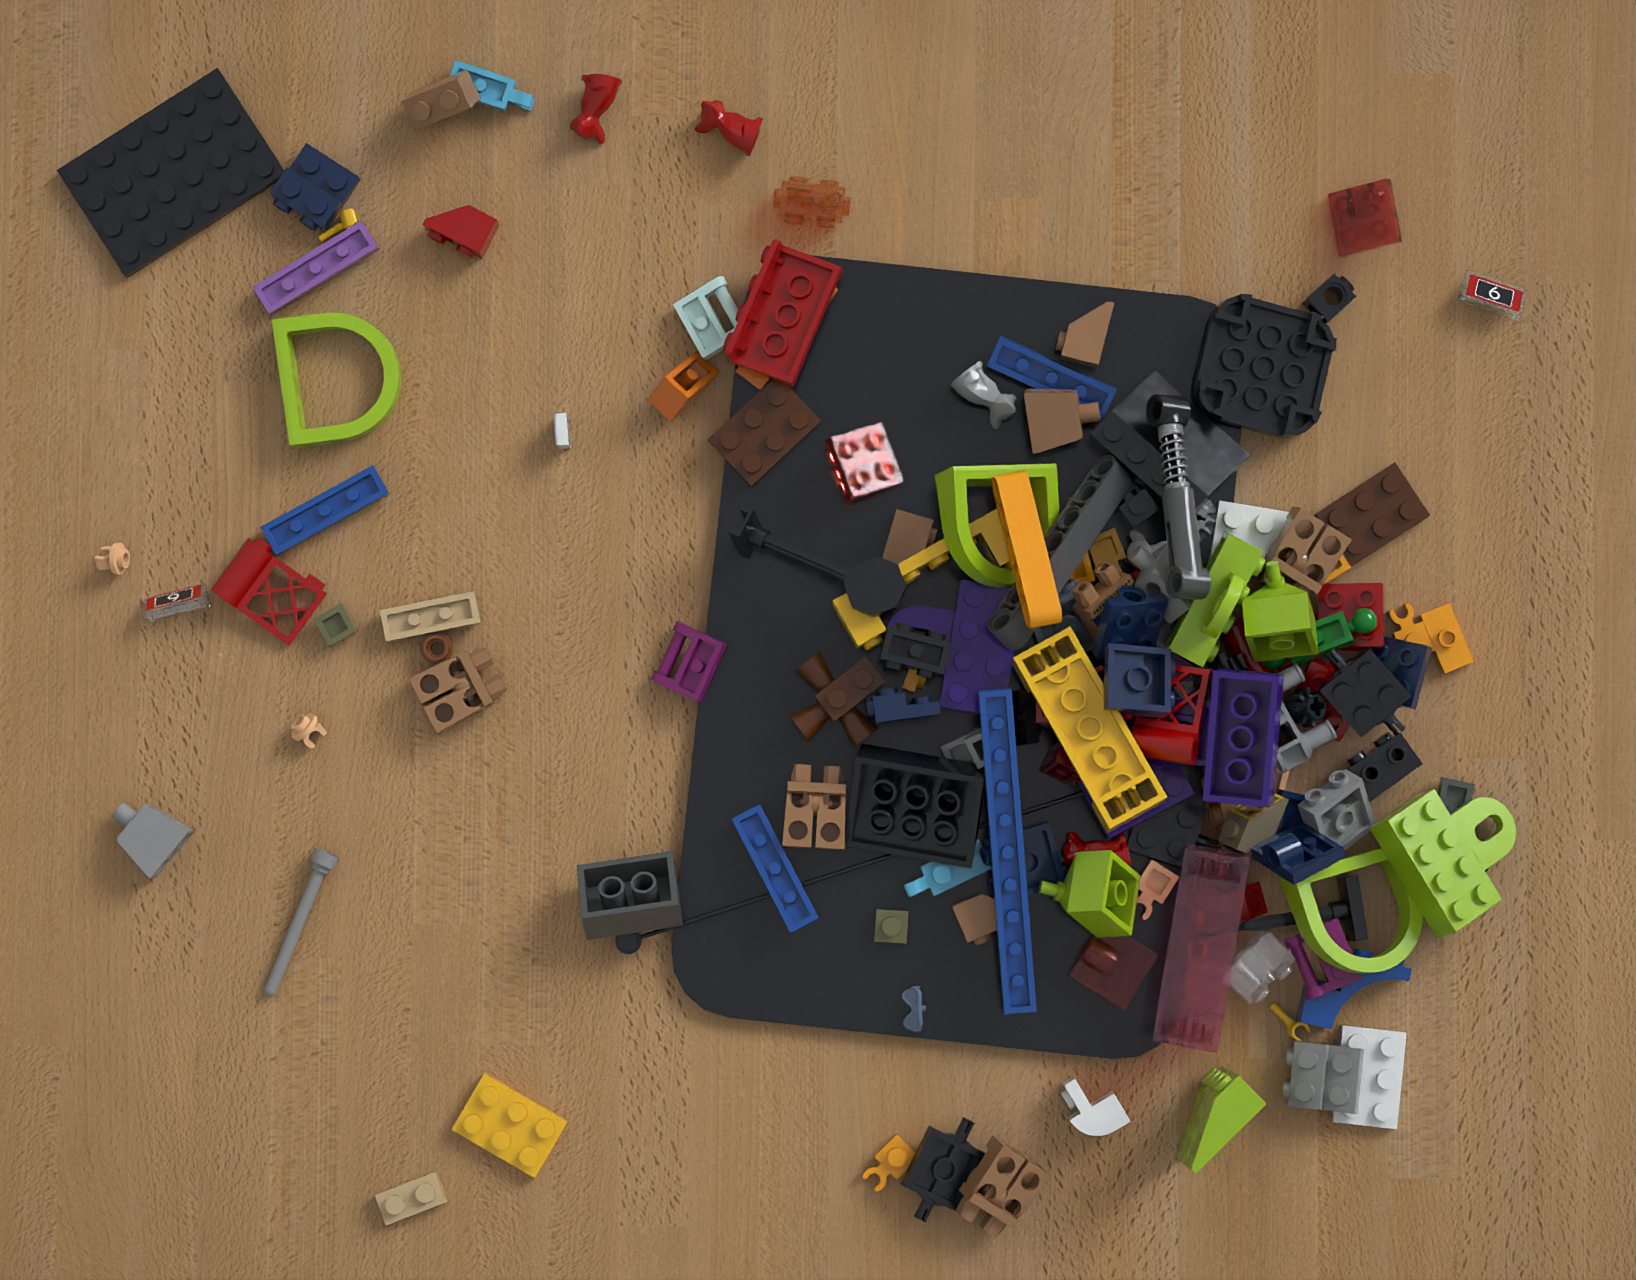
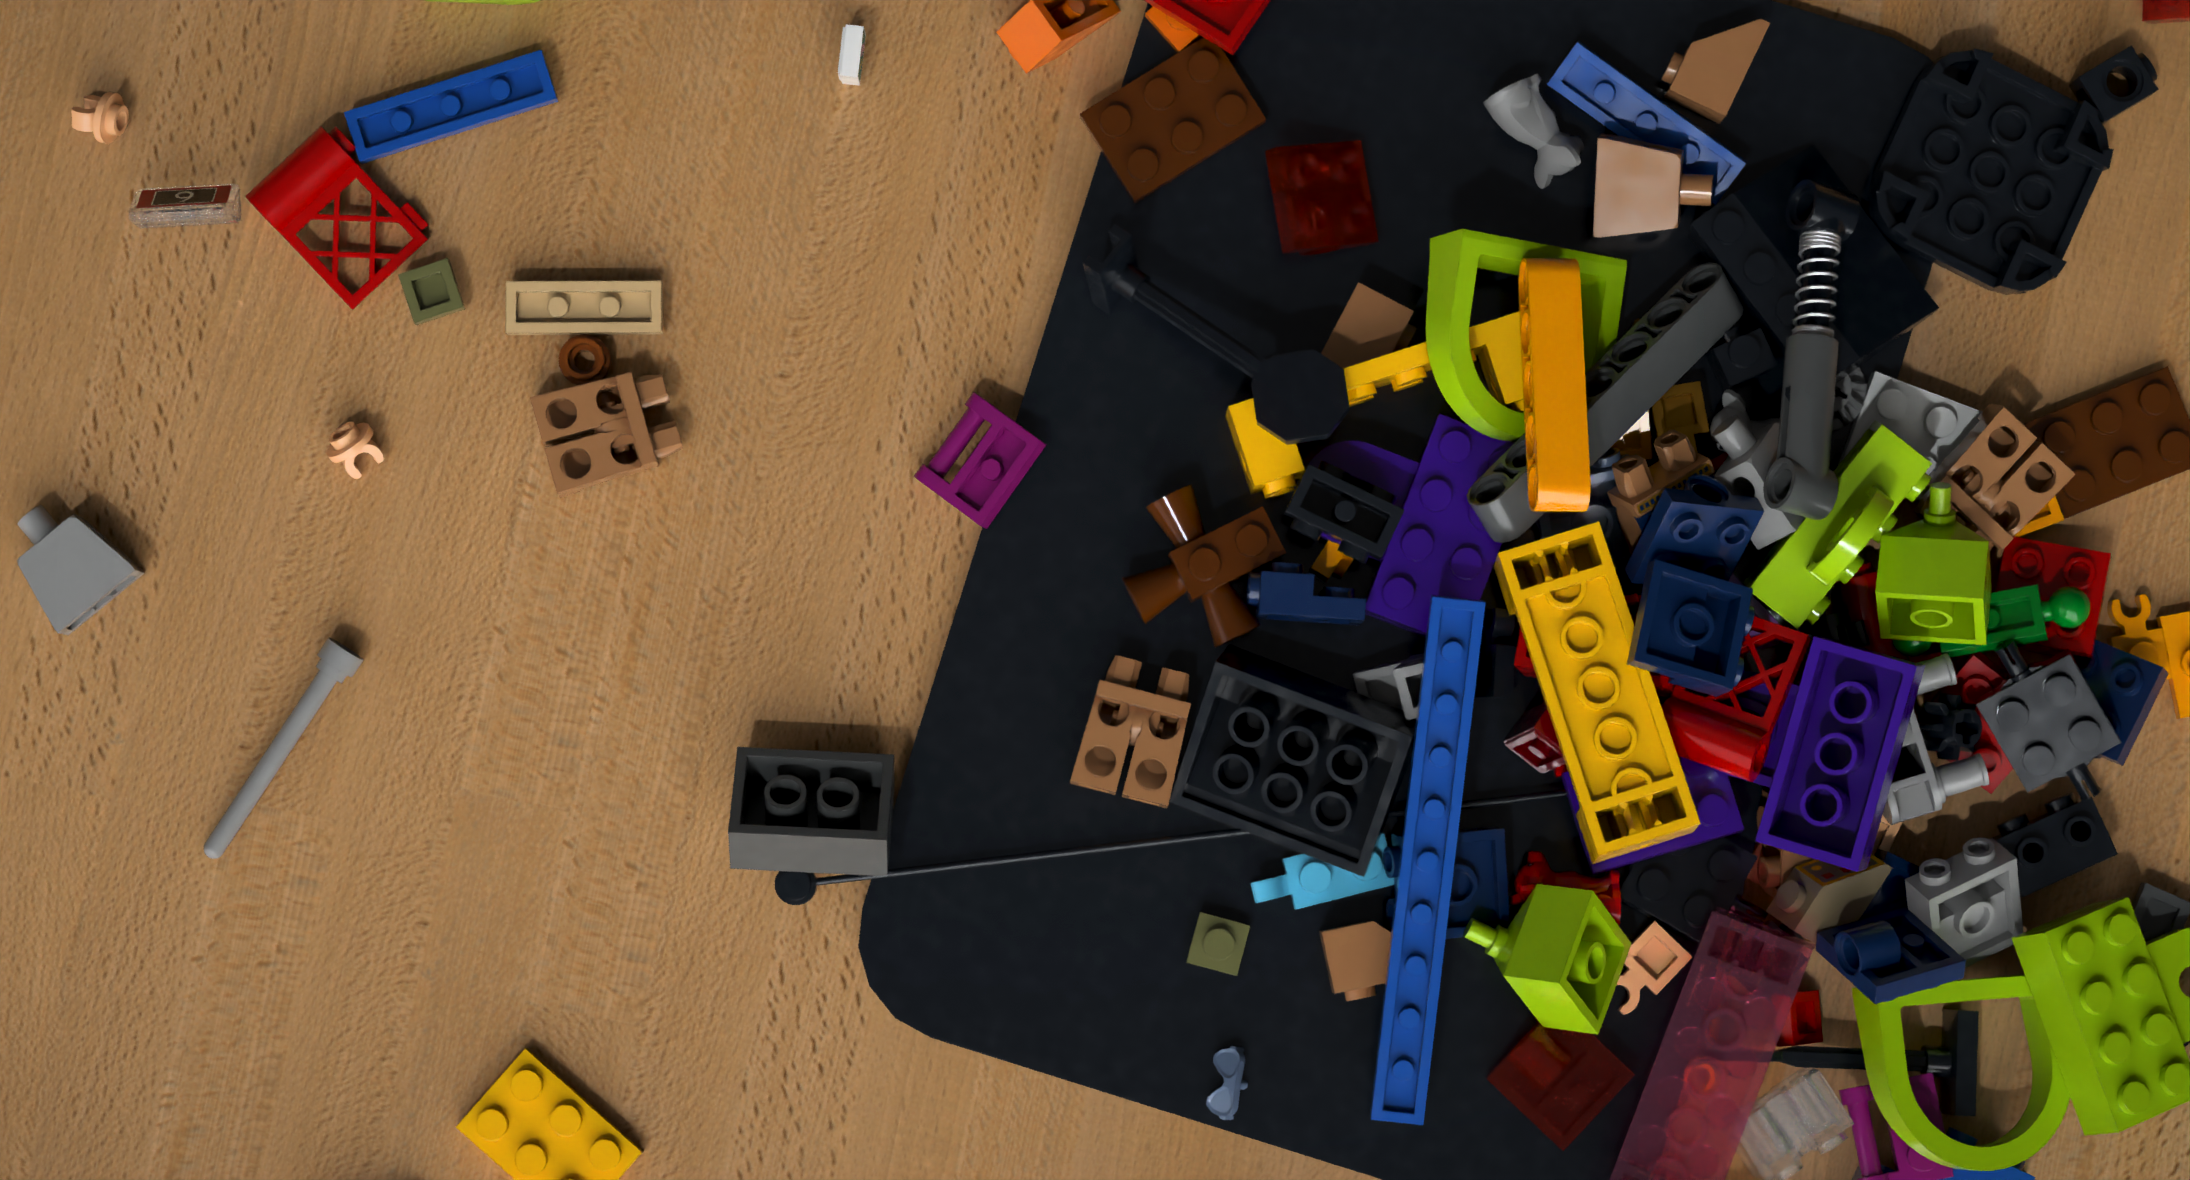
camera: 15 degrees right, 0 degrees up
blue plate [732,804,819,934] -> none

